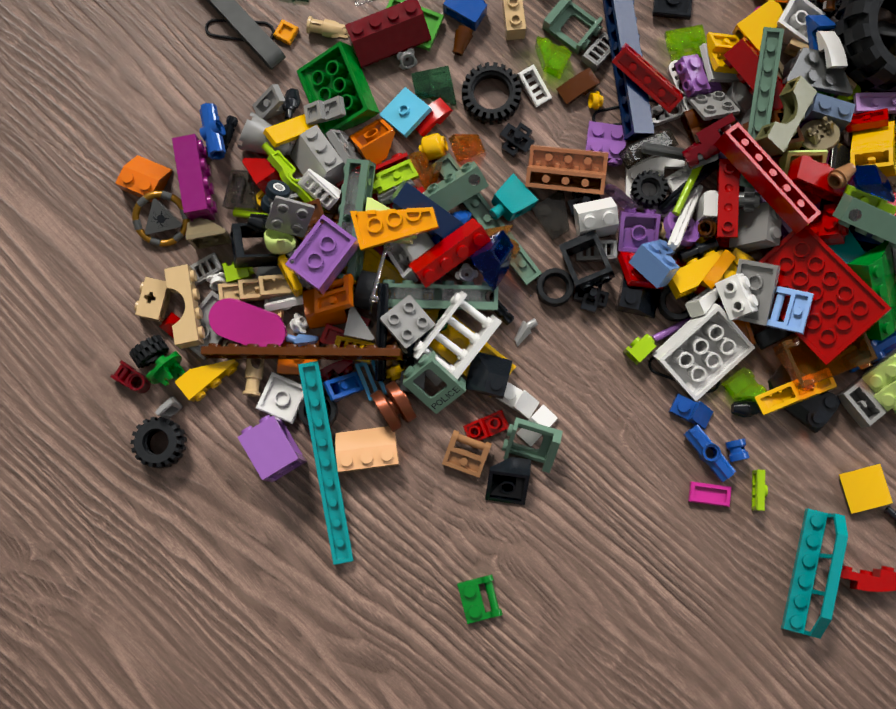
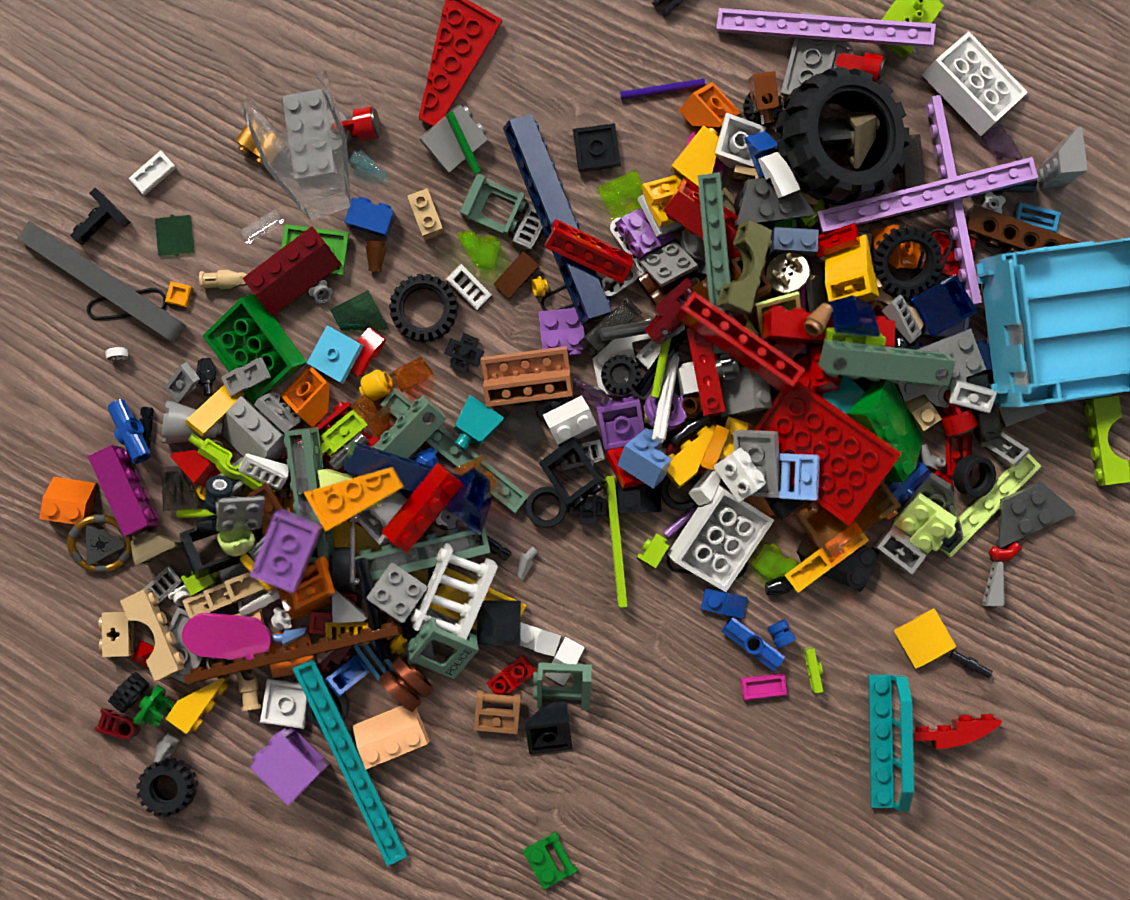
camera: 15 degrees left, 5 degrees up
none -> white tile [105,347,128,361]
none -> lime tile [605,476,627,607]

